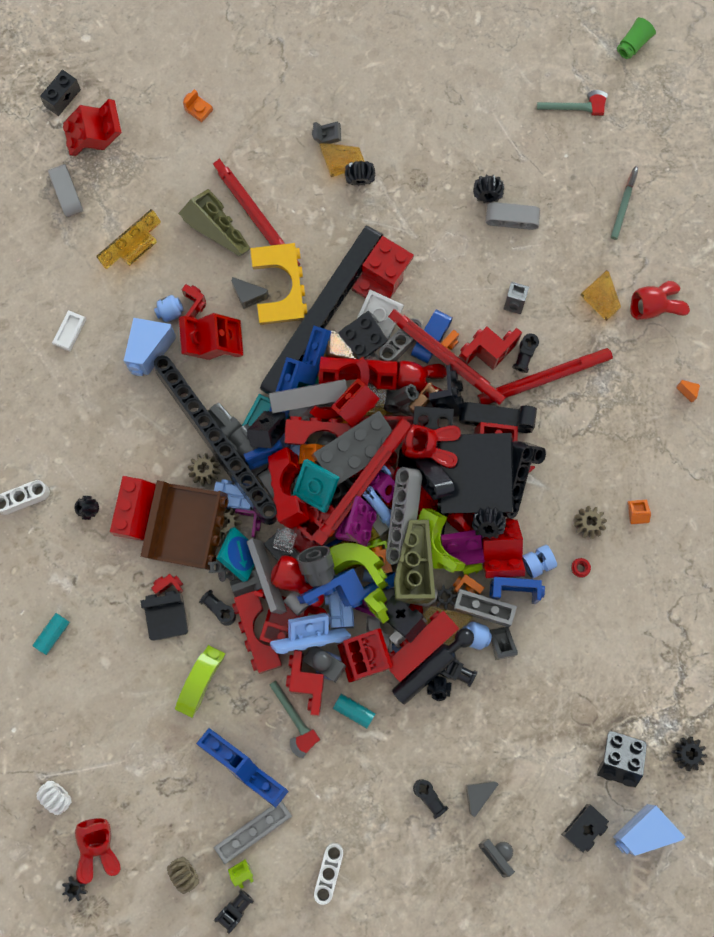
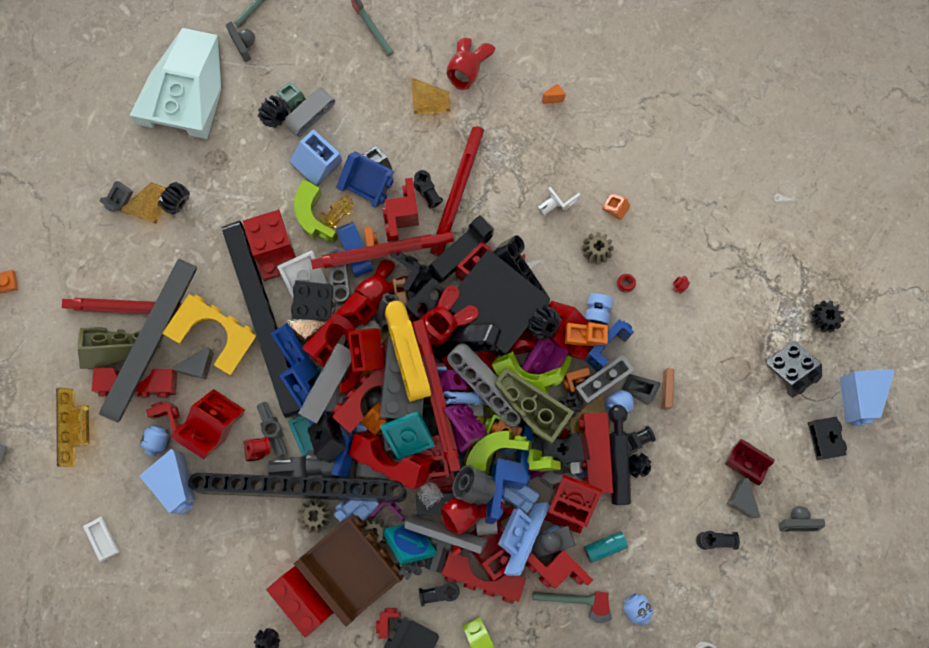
camera: 55 degrees left, 0 degrees up
none -> red arch [92,368,177,398]
none -> dark grey beam [99,259,197,423]
none -> light aqua wedge [129,28,222,139]
none -> dark grey tile [226,21,255,62]
none -> red piece [243,437,271,462]
none -> dark grey axle [257,402,287,458]
none -> sand green bracket [276,81,306,112]
none -> light blue slope [289,129,342,186]
none -> lime arch [294,179,338,243]
none -> clear yellow wing [318,194,354,228]
none -> blue panel [336,151,395,208]
none -> yellow piece [385,301,431,402]
none -> white bracket [538,187,581,216]
none -> orange slope [565,323,608,346]
none -> light blue head [623,593,654,626]
none -> nougat tile [661,368,675,410]
none -> red plate [672,276,690,294]
none -> dark red bracket [725,439,775,486]

